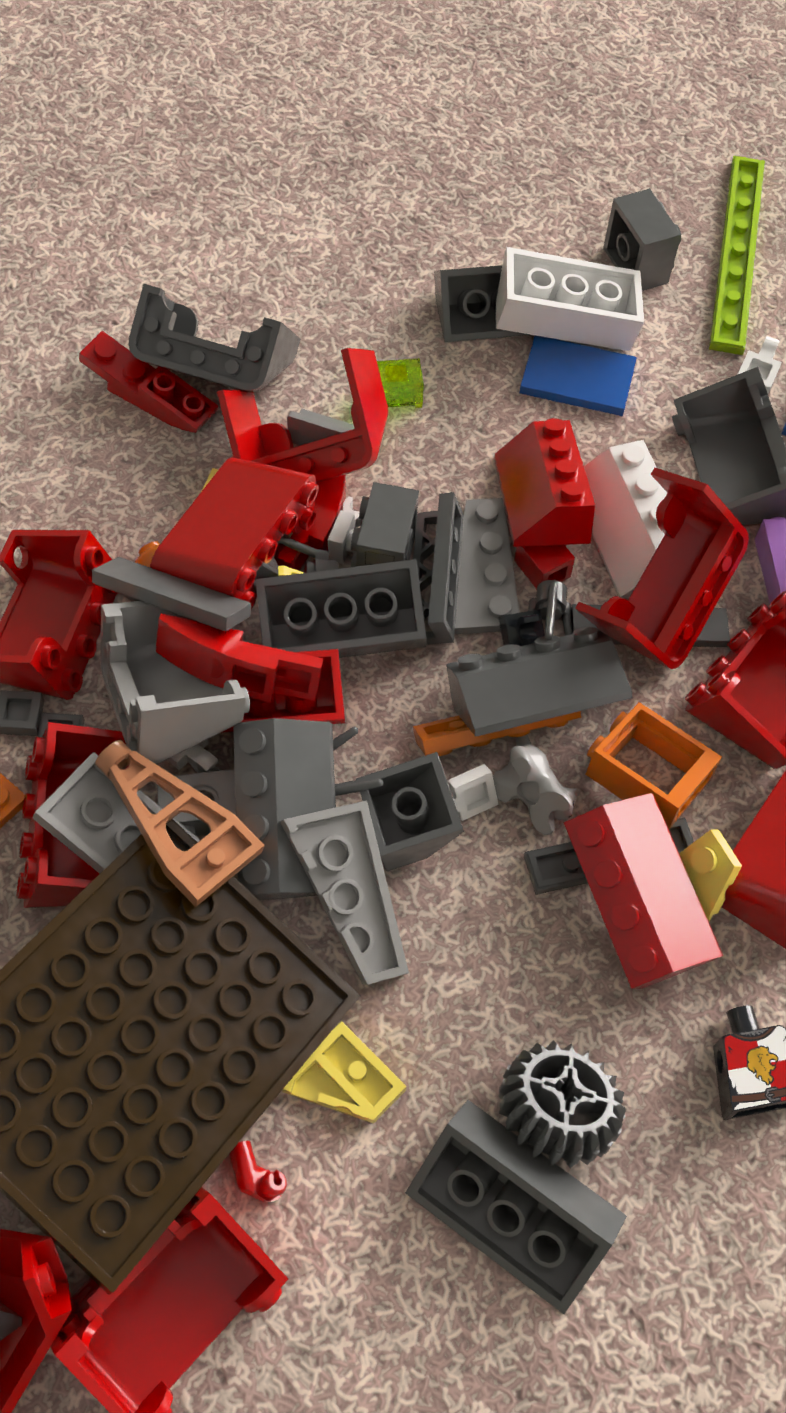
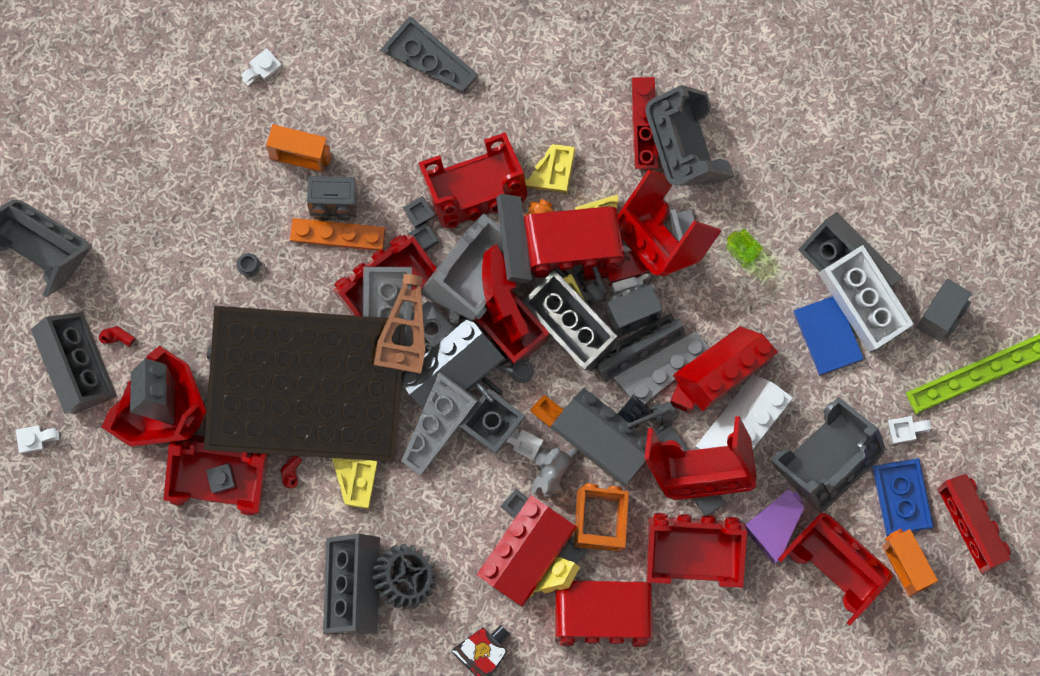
camera: 55 degrees right, 15 degrees up
none -> dark grey plate [206,463,237,494]
none -> dark grey plate [510,359,533,383]
none -> light yellow wing [525,144,576,193]

